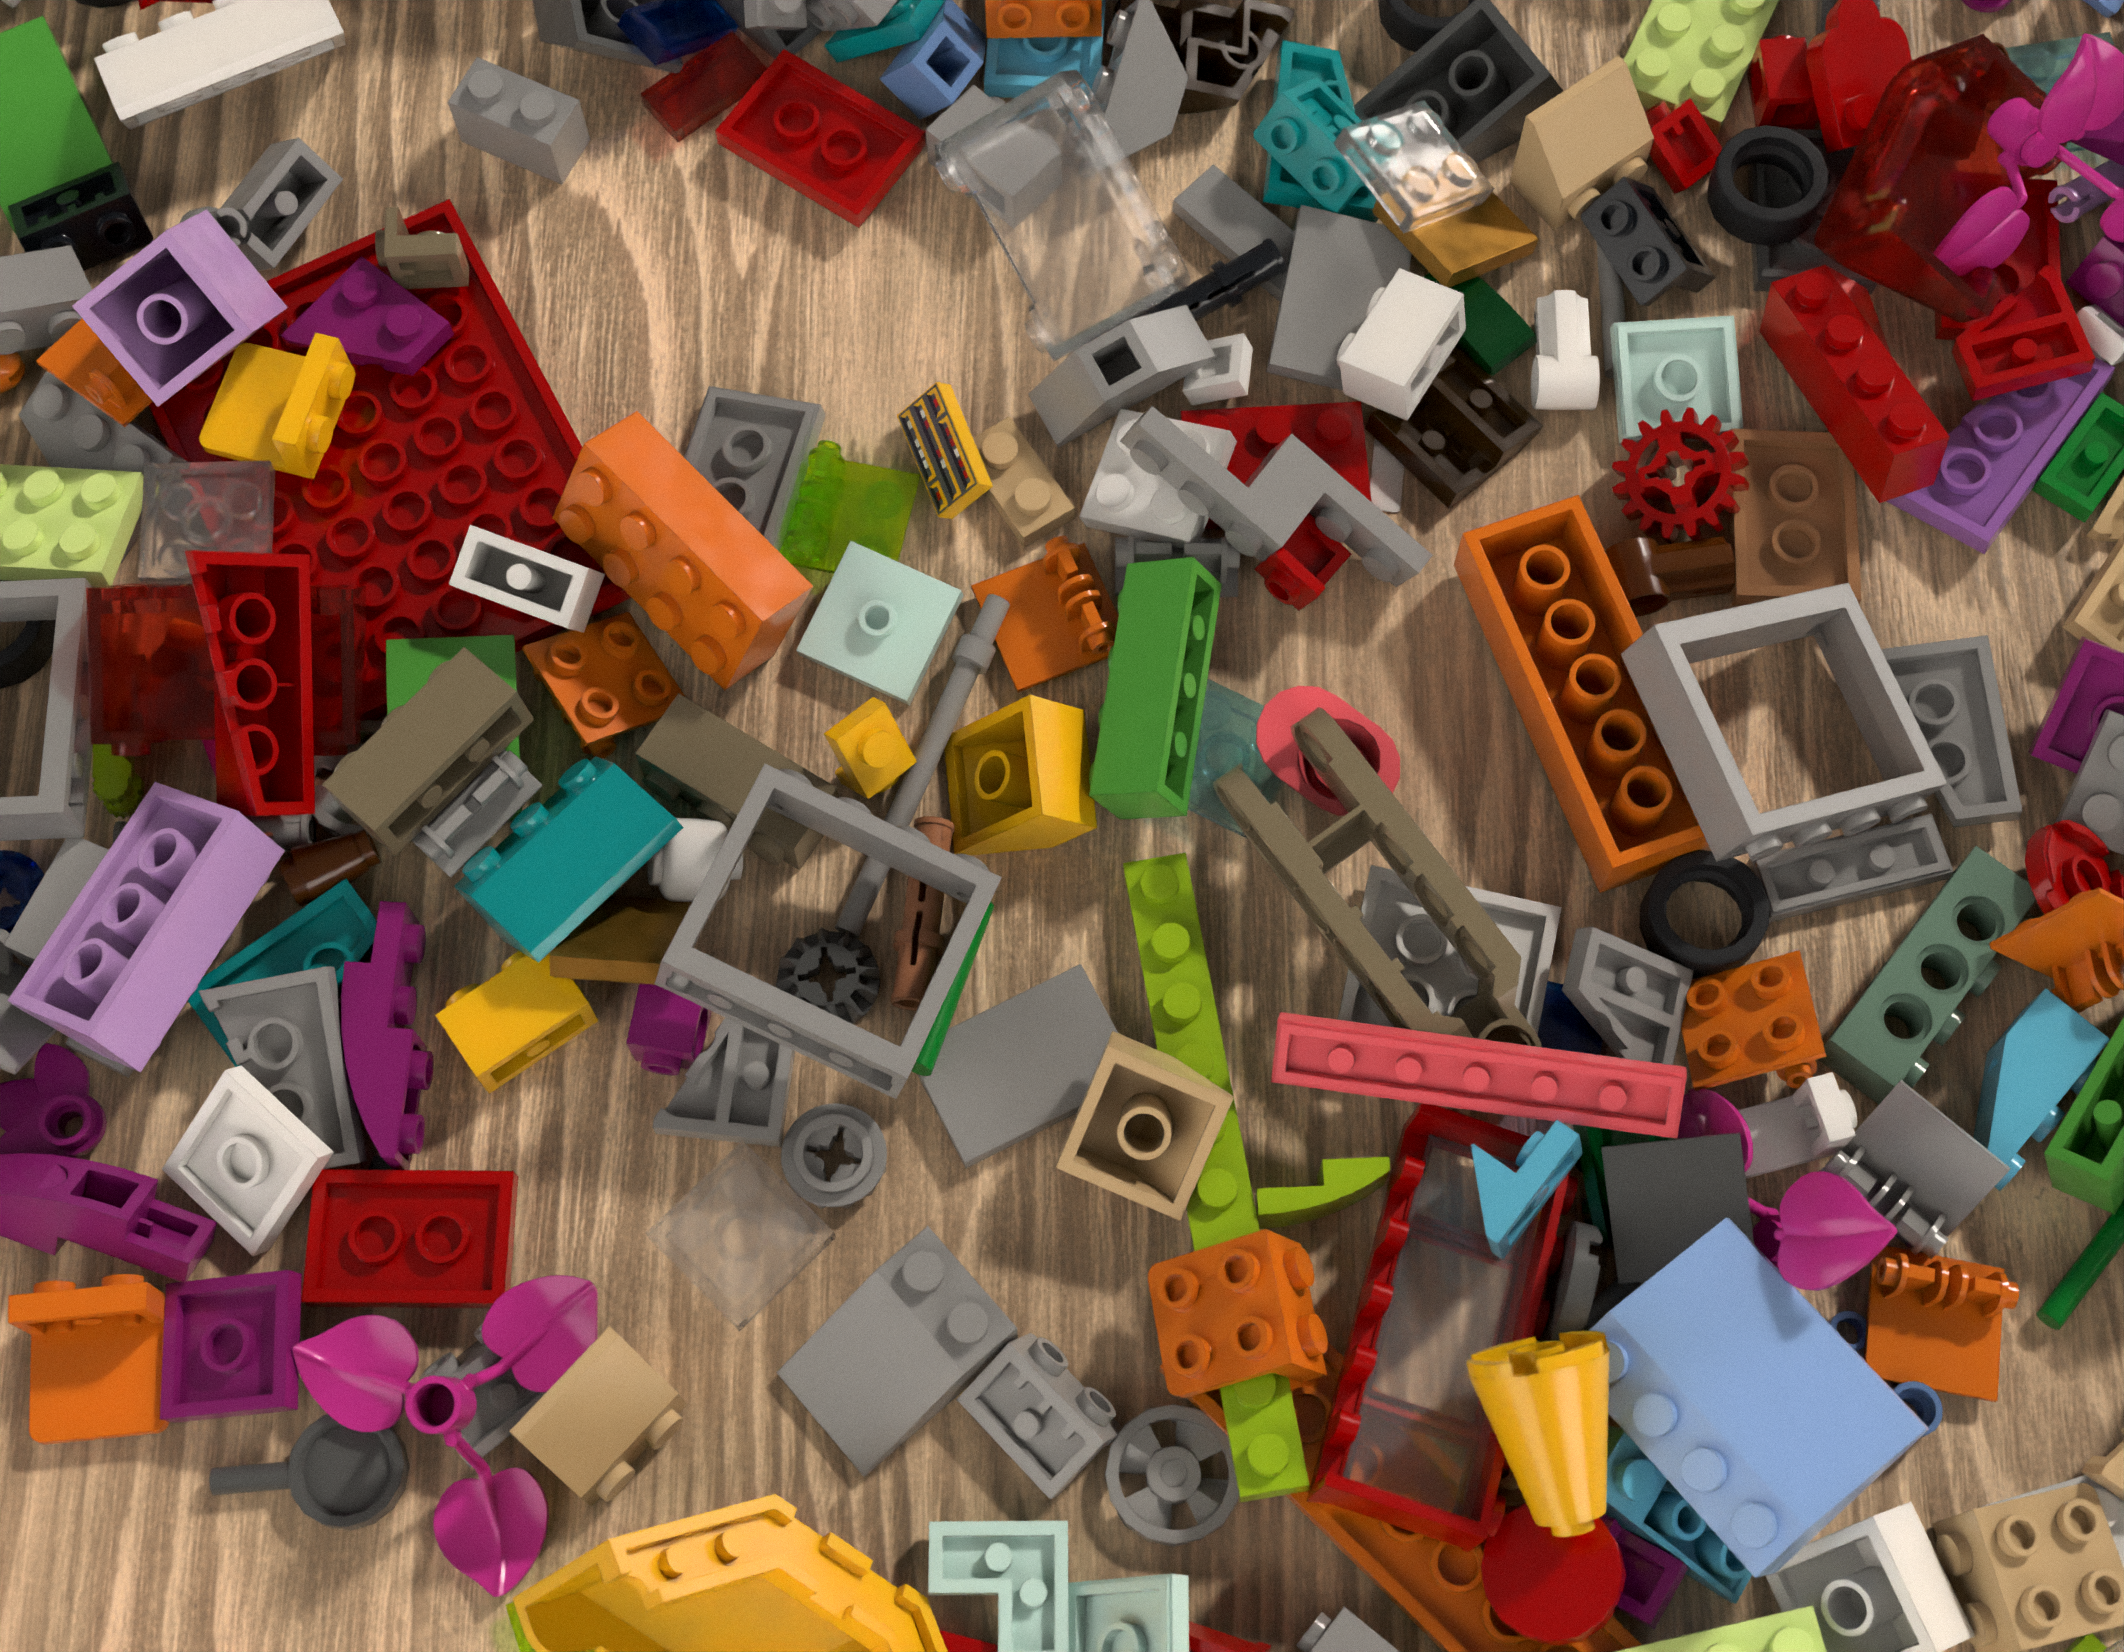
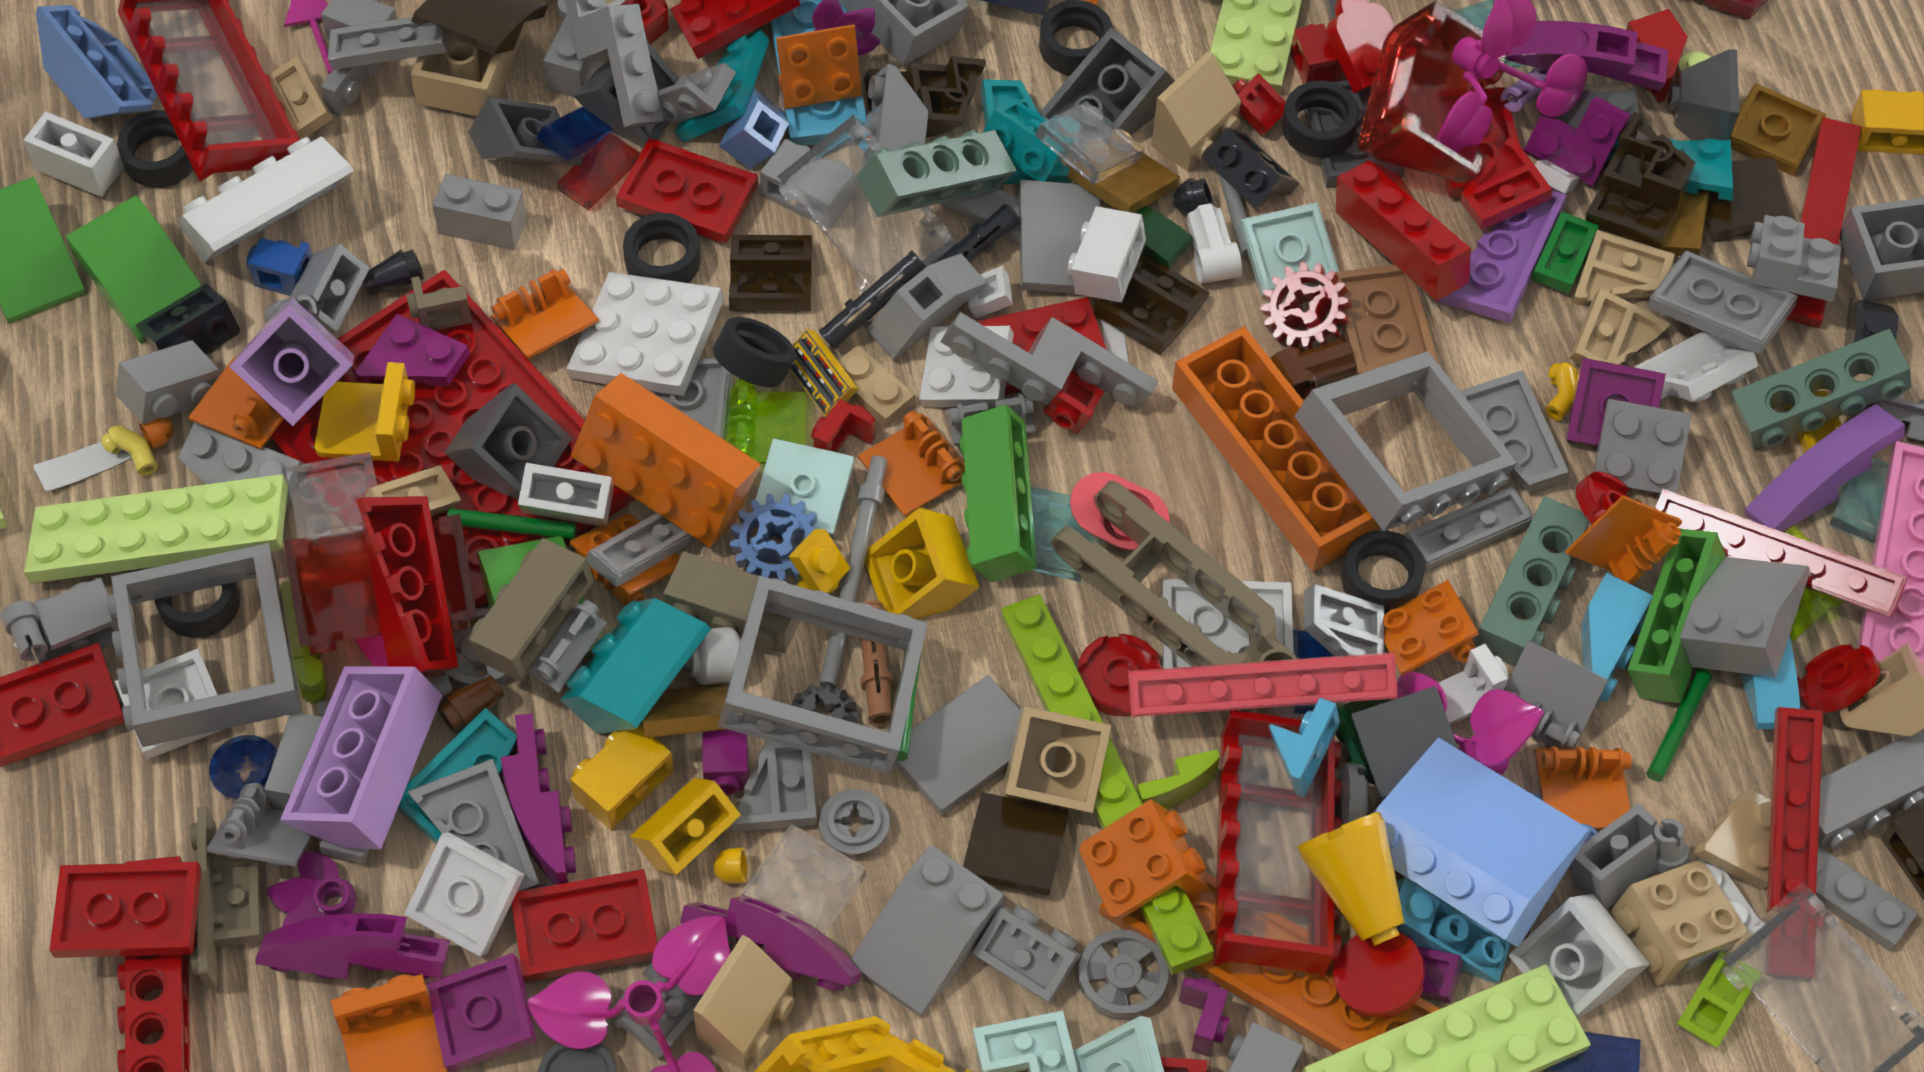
camera: 15 degrees left, 10 degrees down
none -> blue brick [246,238,312,296]
none -> black cone [363,249,425,296]
none -> tan plate [364,465,461,516]
none -> dark grey slope [444,383,572,500]
none -> green bar [447,508,577,539]
none -> orange hinge [491,269,599,359]
none -> white plate [567,272,724,396]
none -> light grey tile [586,513,697,587]
none -> black tyre [623,212,701,283]
none -> yellow brick [629,778,741,875]
none -> magenta slope [680,895,862,991]
none -> black tyre [713,316,796,388]
none -> yellow hinge [713,847,748,884]
none -> dark brown slope [729,235,812,311]
none -> medium blue gear [730,494,821,582]
none -> red bracket [811,399,876,452]
none -> black pin [818,250,927,350]
none -> sand green brick [856,130,1017,218]
none -> dark brown slope [963,792,1069,896]
none -> red tile [1077,634,1162,717]
none -> black plate [1173,178,1213,216]
none -> magenta bracket [1179,977,1230,1057]
none -> yellow arm [1545,362,1578,421]
none -> light grey hinge [1571,804,1690,909]

